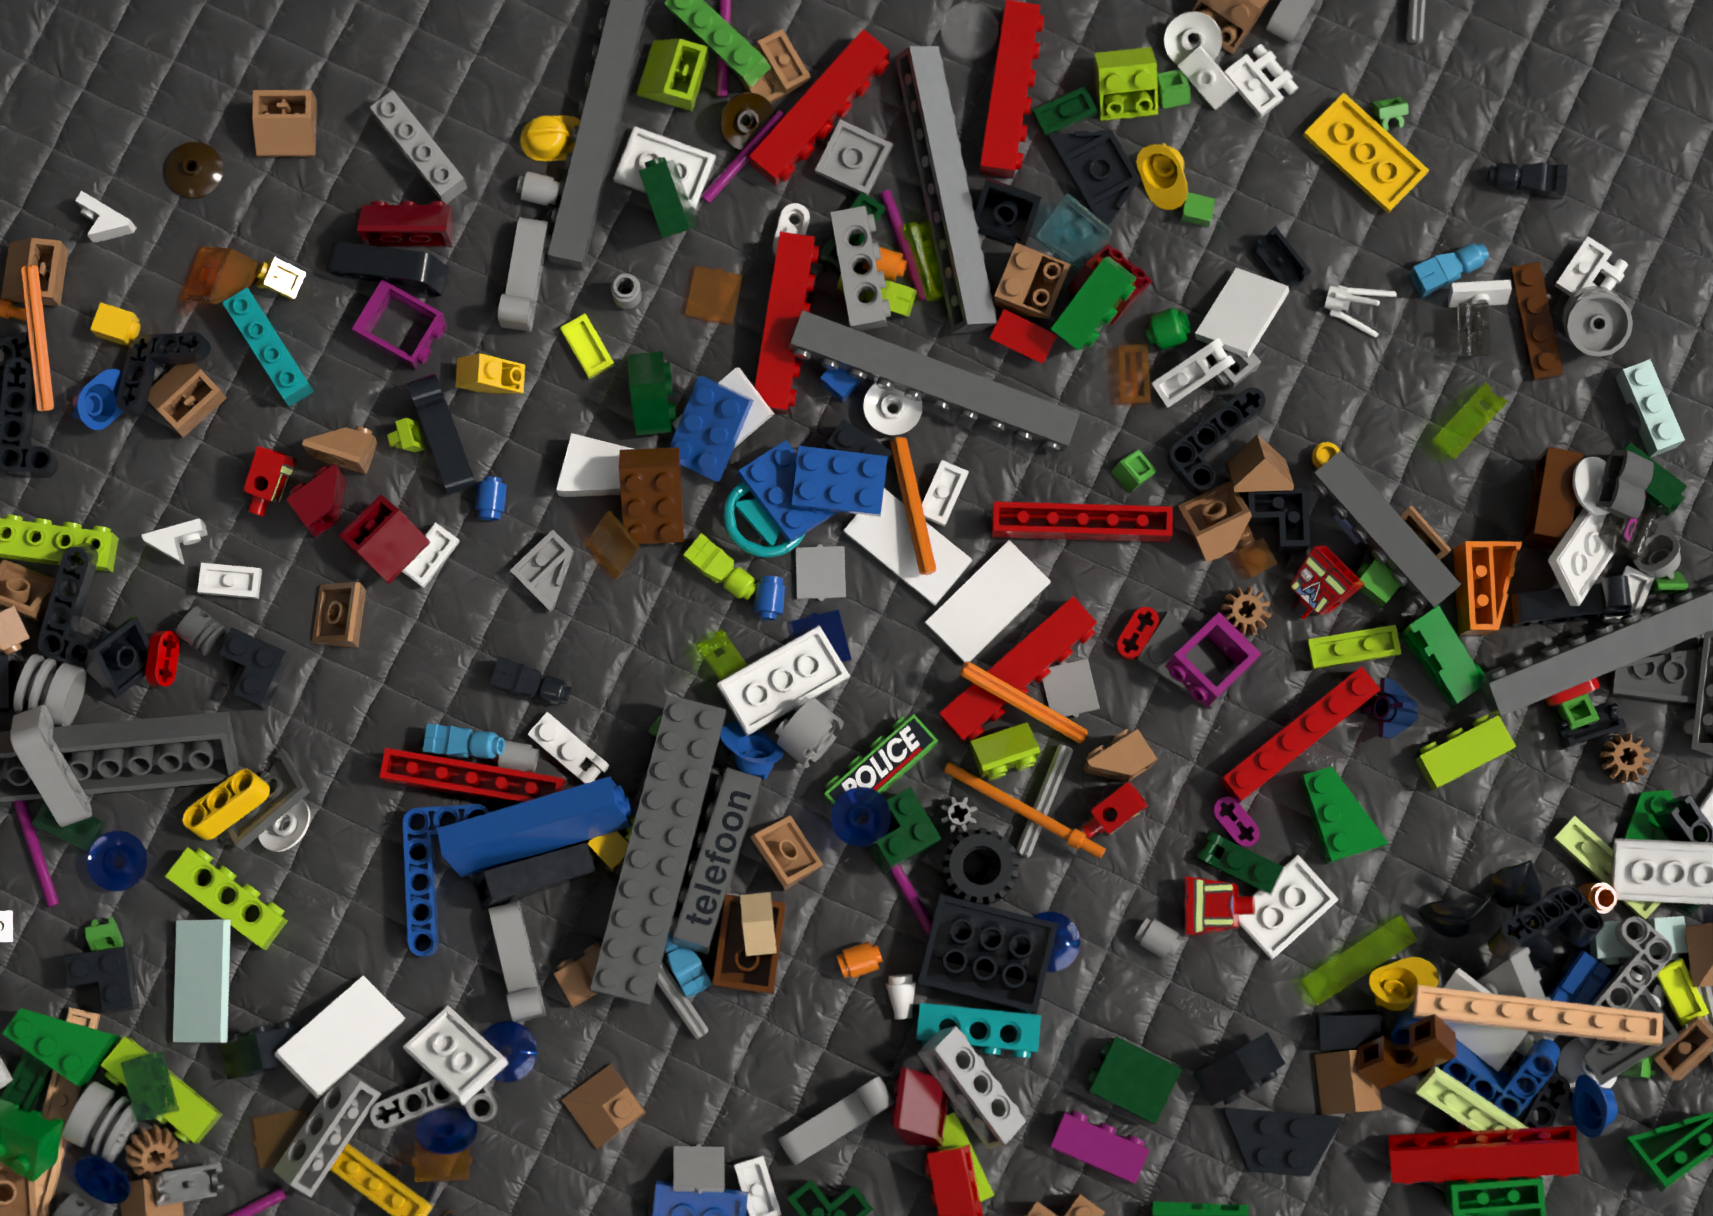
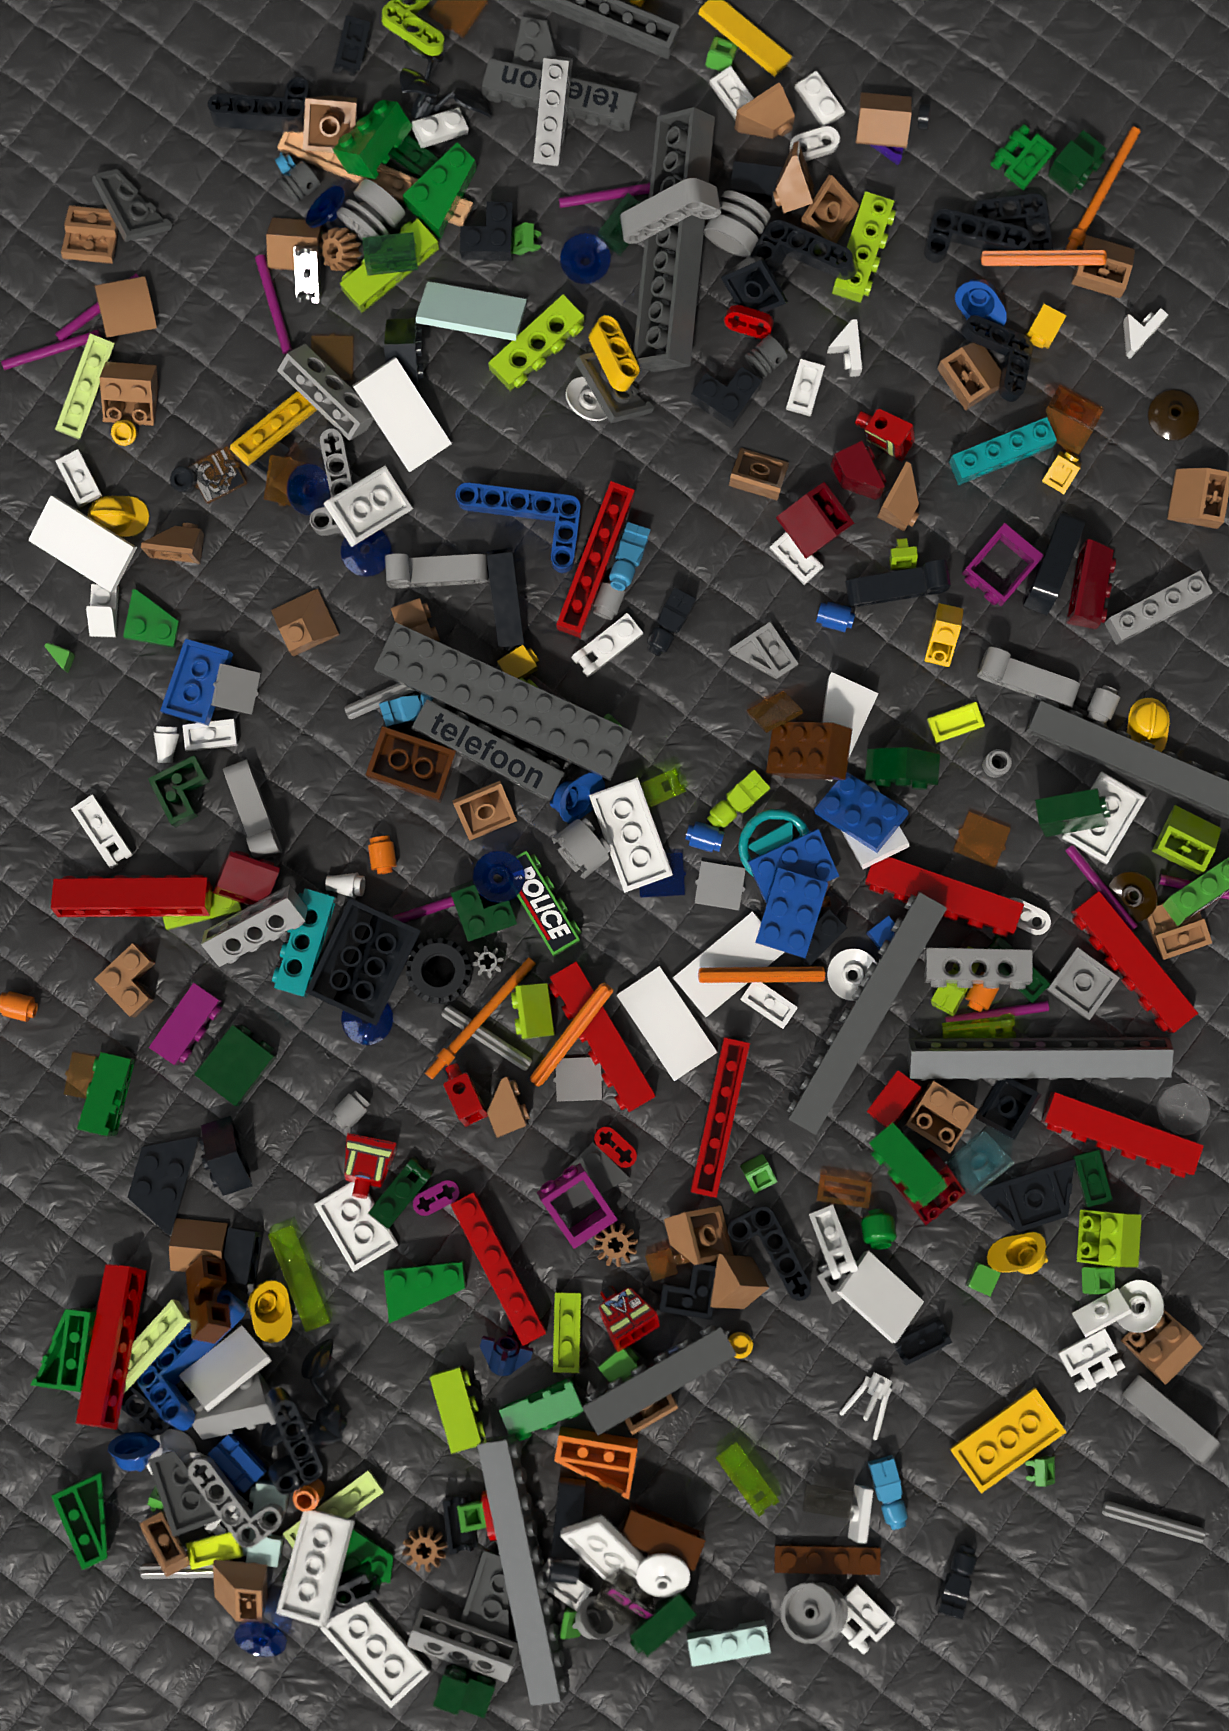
camera: 105 degrees right, 5 degrees up
blue brick [437,777,634,877] -> none
tan slope [740,892,777,956] -> none
light nougat tile [1413,985,1663,1046] -> none
dark grey brick [1596,450,1654,519] -> none

